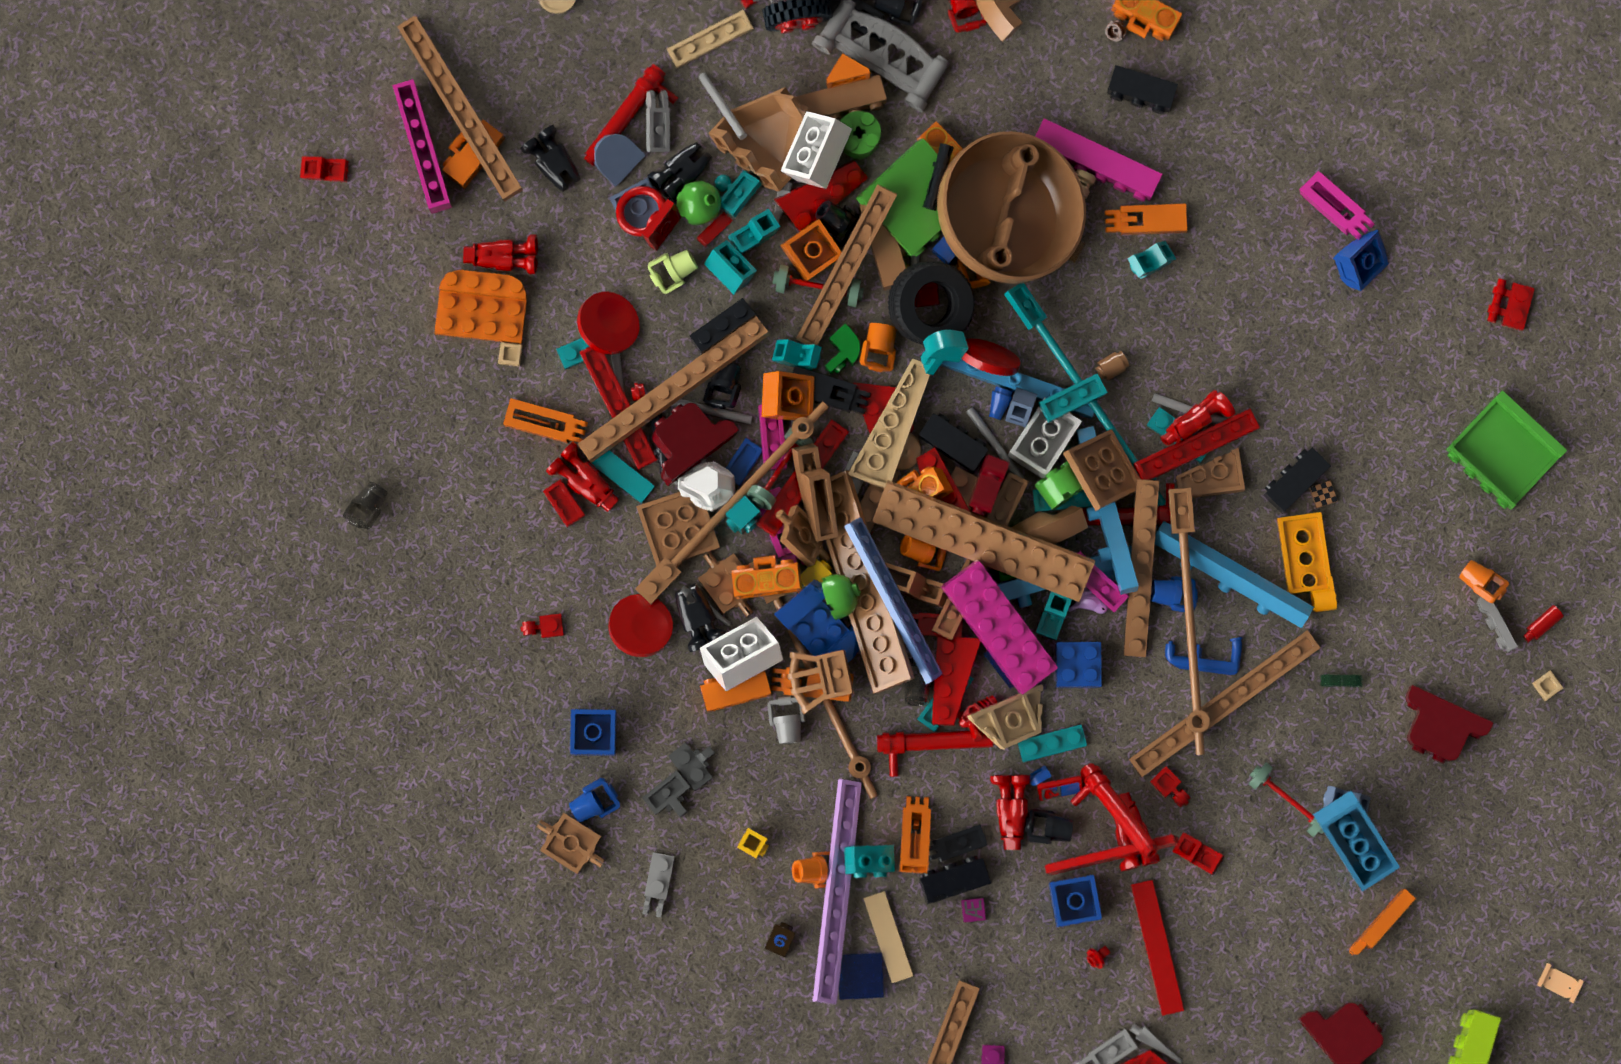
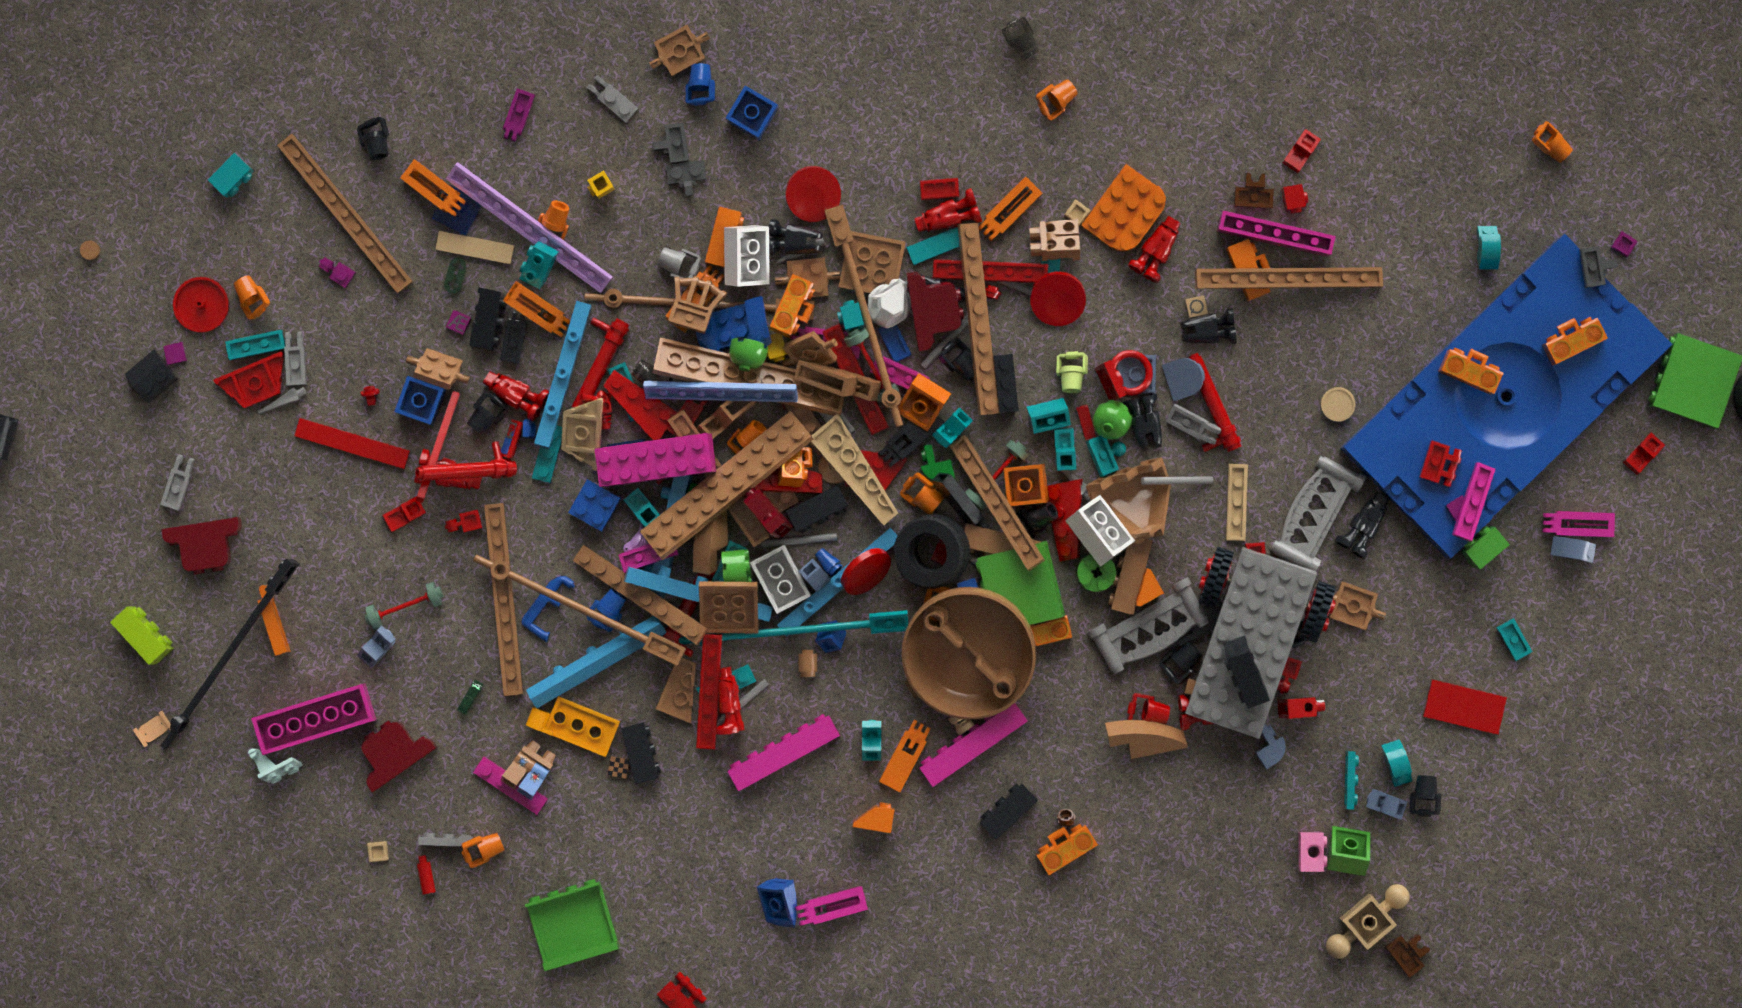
camera: 120 degrees right, 5 degrees up
red plate [520,613,564,638] -> none
dark brown brick [764,922,796,958] -> none
teal brick [920,330,969,375] -> none
black pin [923,143,954,211] -> none
teal plate [1038,373,1108,423] -> none
dark azure brick [1313,791,1400,892] -> none
none -> black bar [160,559,300,750]
none -> light aqua plate [248,748,303,784]
none -> dark pink brick [251,683,377,755]
none -> orange hinge [400,159,466,217]
none -> medium nougat plate [406,348,470,390]
none -> clear green beam [444,258,467,294]
none -> dark pink plate [473,756,548,815]
none -> medium nougat hips [501,740,556,800]
none -> magenta hinge [503,88,536,142]
none -> dark azure piece [534,301,592,449]
none -> dark pink brick [728,714,840,791]
none -> blue panel [815,620,846,653]
none -> orange slope [853,802,895,833]
none -> black hinge [931,472,989,529]
none -> medium nougat hips [1029,219,1080,261]
none -> orange piece [1036,79,1078,120]
none -> tan tile [1185,295,1208,318]
none -> reddish brown plate [1234,173,1274,209]
none -> red brick [1281,184,1308,214]

